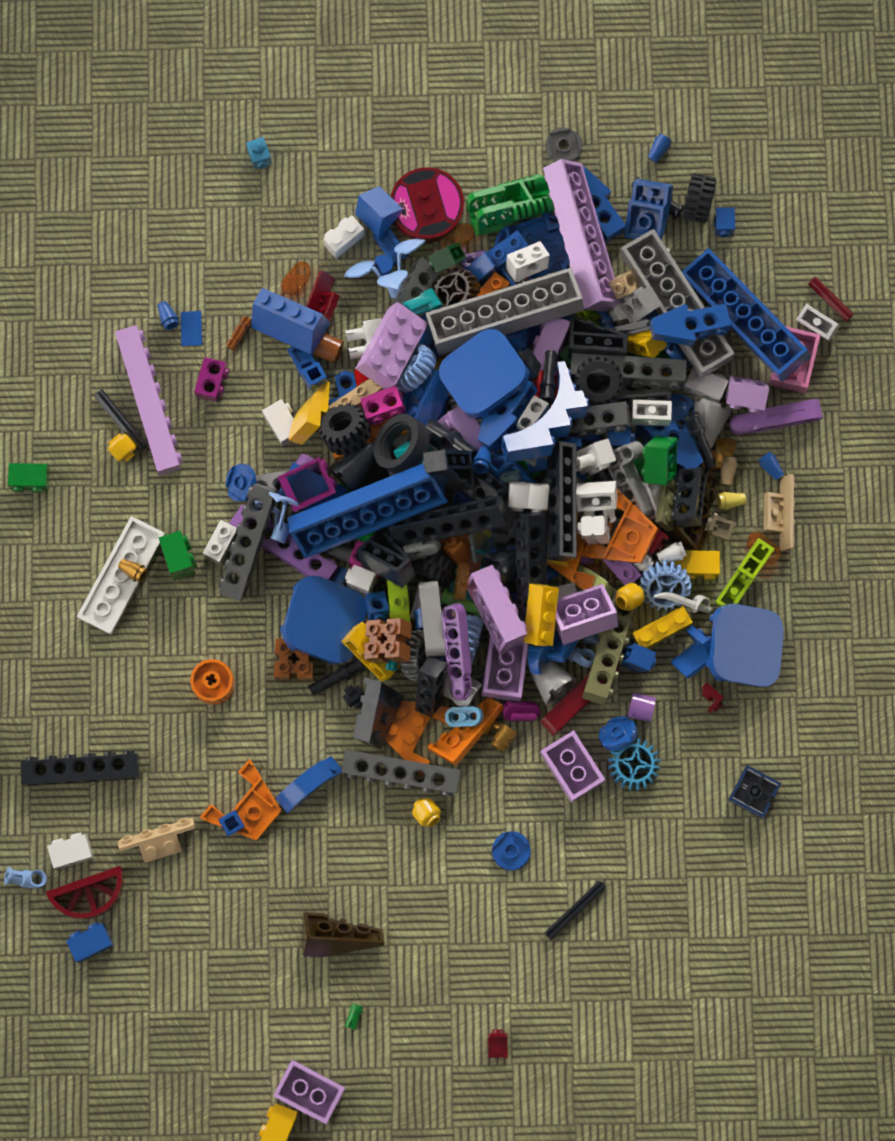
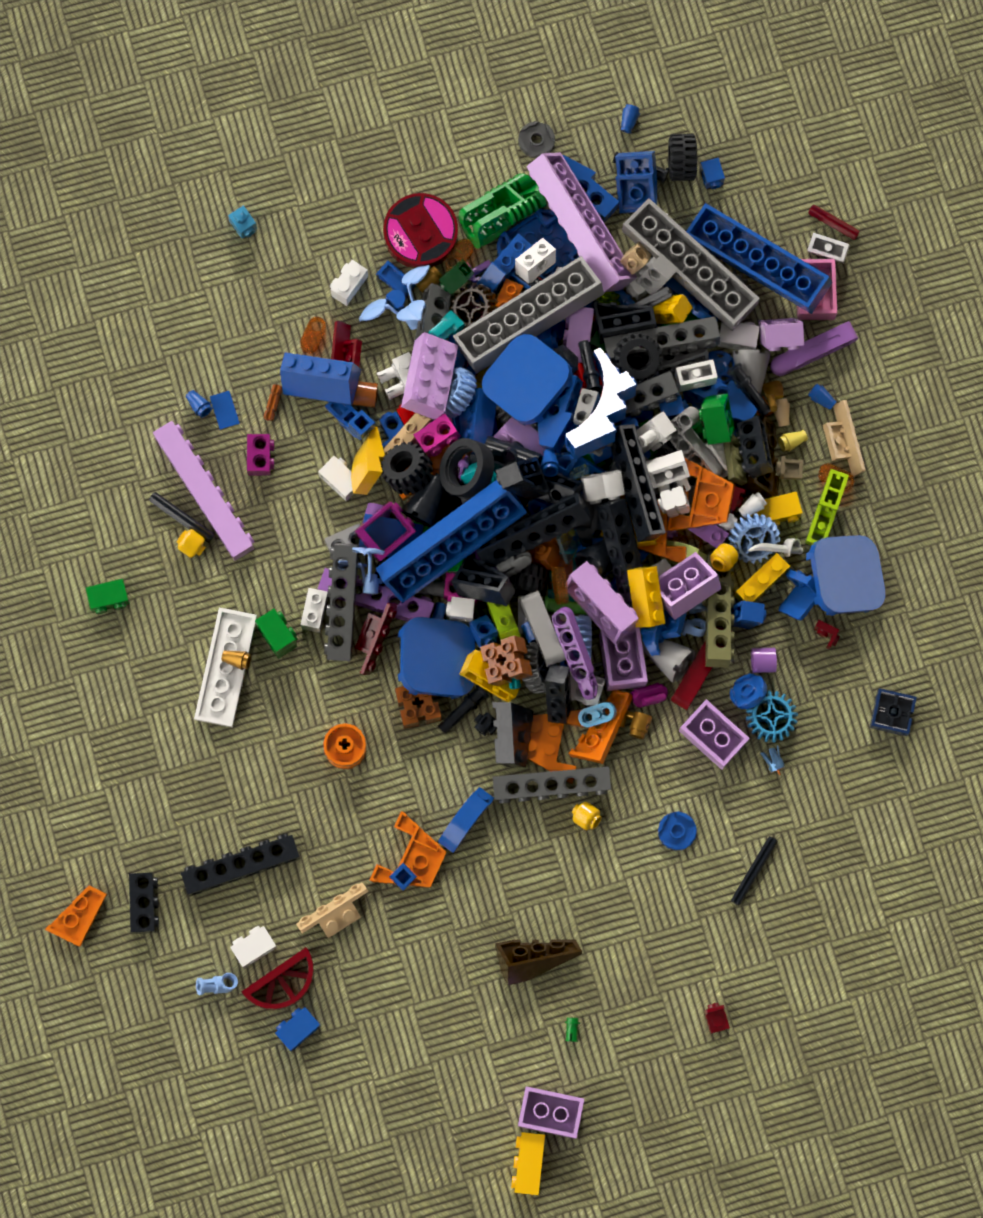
camera: 20 degrees left, 0 degrees up
blue tile [226,463,257,502] -> none
blue slope [355,186,404,238] -> none
blue brick [649,304,731,346] -> none
none -> dark red bracket [355,602,398,675]
none -> pearl gold cone [416,266,442,293]
none -> medium lavender piece [458,456,469,483]
none -> flat silver piece [760,745,785,775]

